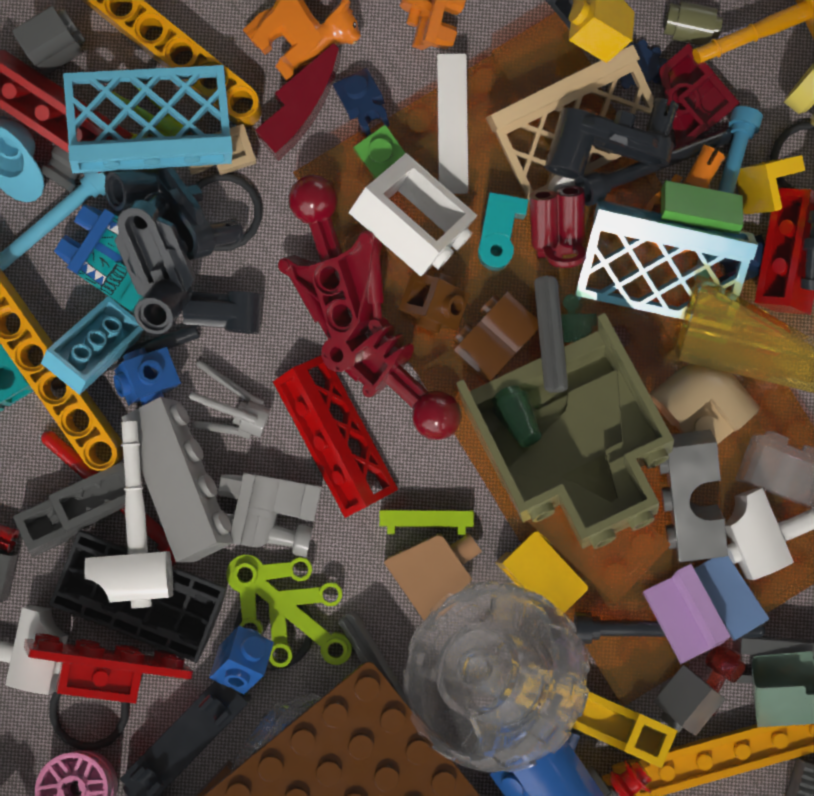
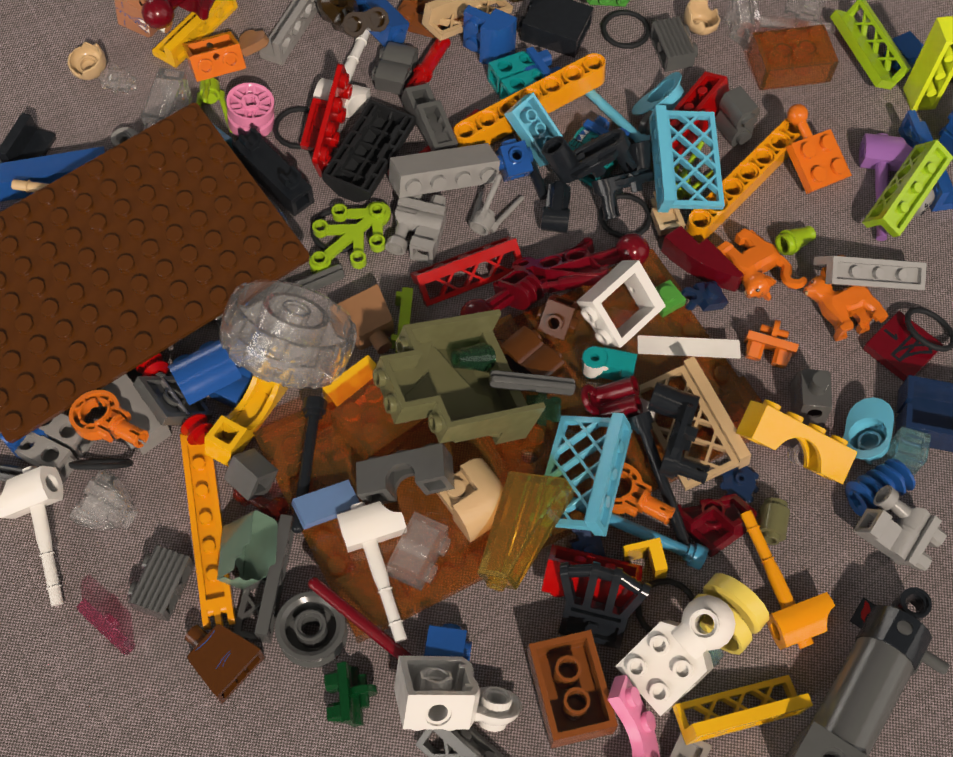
camera: 95 degrees right, 25 degrees down
white piece [85,421,173,608] -> none
blue brick [209,626,274,694] -> none
lavender panel [642,564,731,664] -> none
bright green tile [661,180,744,235] -> none

